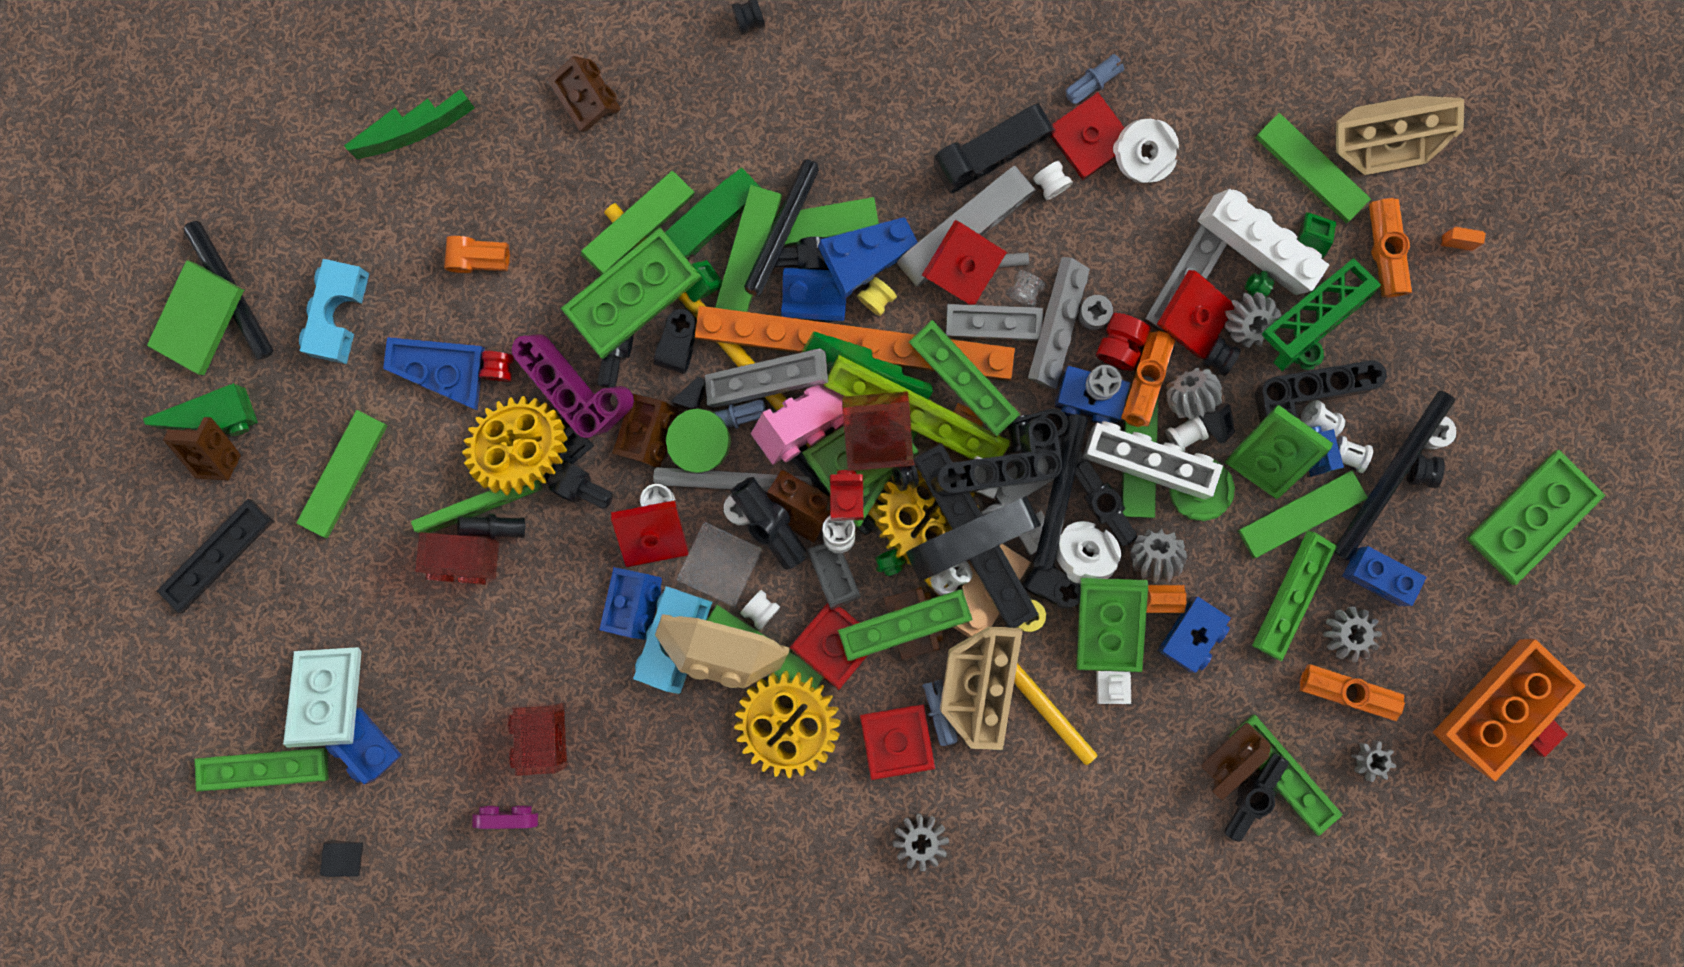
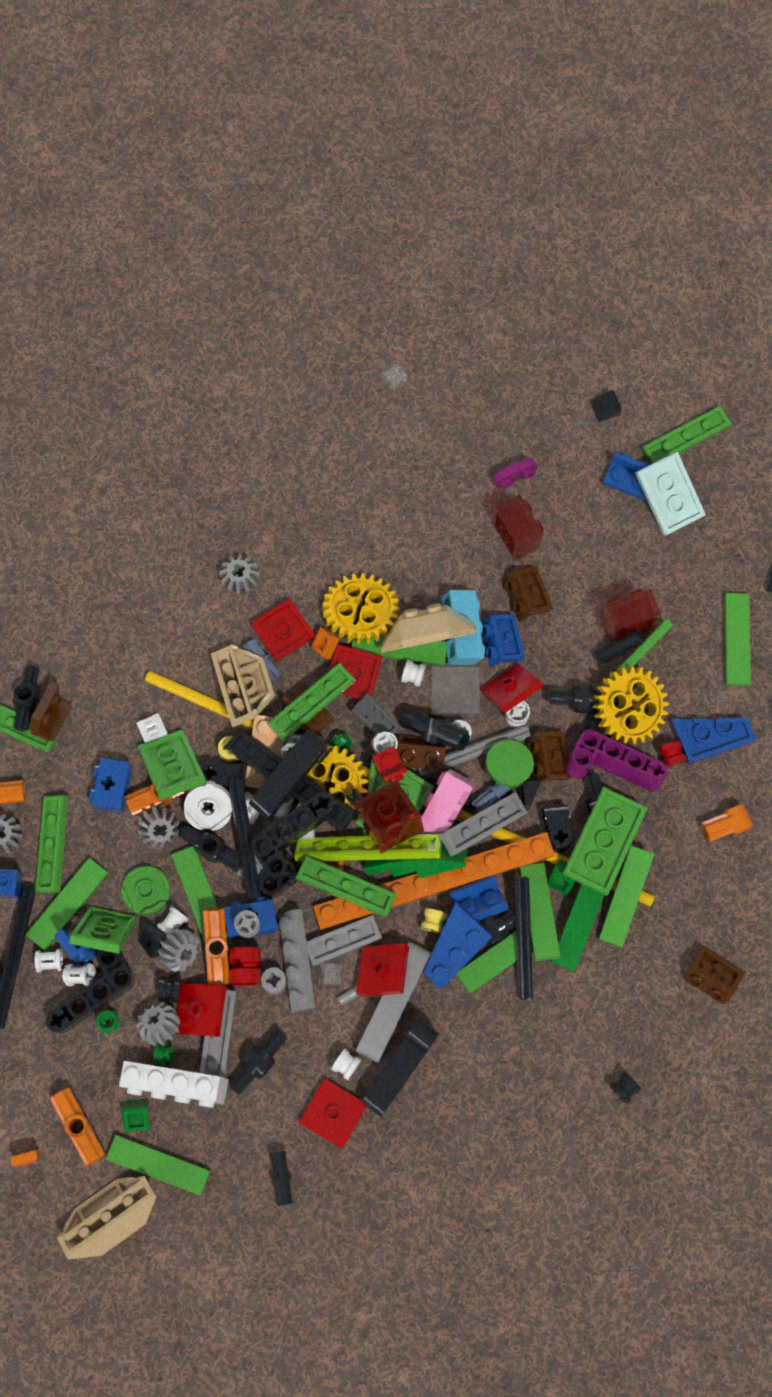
camera: 150 degrees right, 10 degrees down
sand blue axle [1065,54,1124,104] -> none
white brick [1082,421,1223,500] -> none
white plate [1113,119,1179,183] -> none
green fence [1262,258,1381,372] -> none
none -> black axle [229,1030,287,1095]
none -> black pin [270,1151,293,1206]
none -> orange tile [311,627,340,659]
none -> reddish brown bracket [503,567,553,622]

